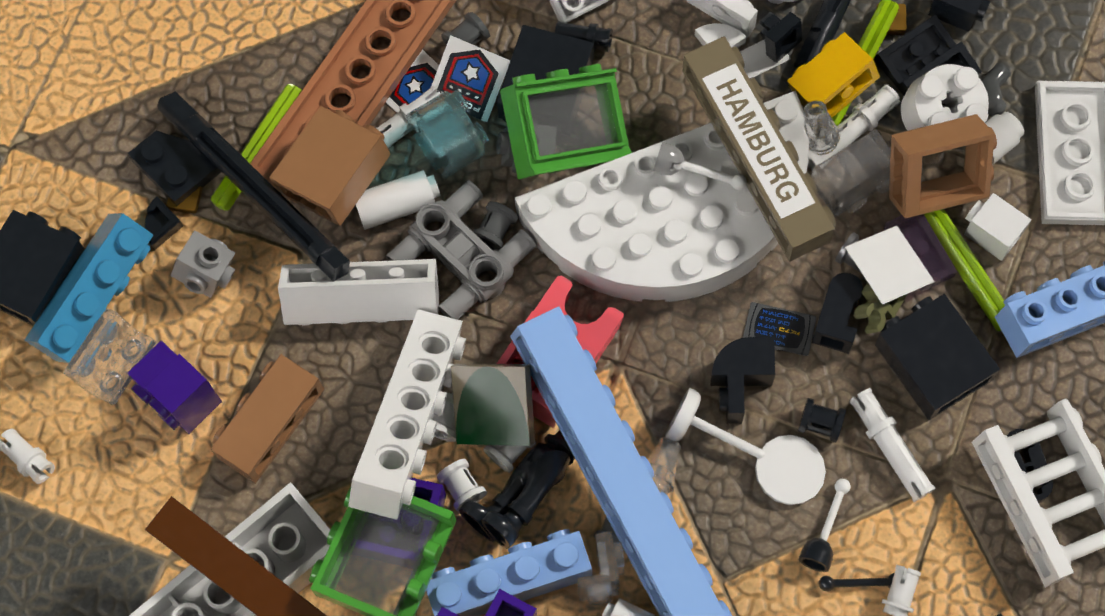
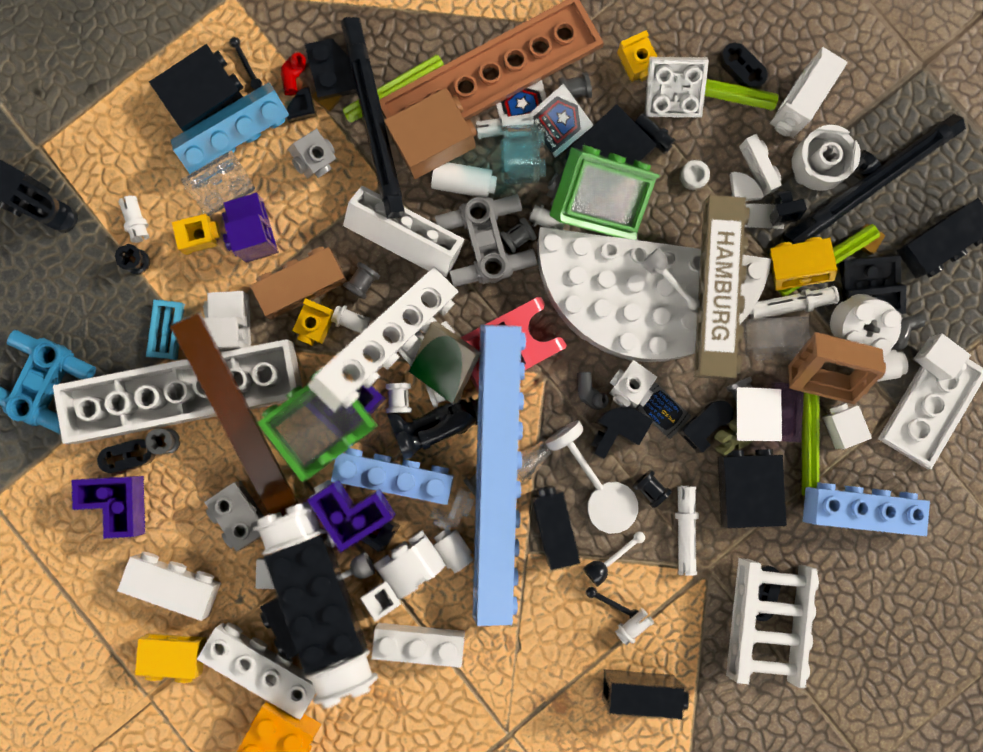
camera: 20 degrees right, 15 degrees up
clear cone [804,101,840,155] -> none
none -> black bush [115,244,150,274]
none -> medium azure tile [146,299,185,360]
none -> yellow brick [171,214,221,255]
none -> white brick [203,291,251,352]
none -> black hinge [229,37,263,90]
none -> red arm [280,52,306,96]
none -> yellow brick [292,298,334,346]
none -> white pin [331,305,370,334]
none -> flat silver bush [343,262,380,300]
none -> white pin [529,204,565,230]
none -> black window [531,485,581,571]
none -> dark grey arm [577,372,609,410]
none -> white brick [609,360,657,409]
none -> white tile [680,160,710,190]
none -> white brick [913,334,971,380]

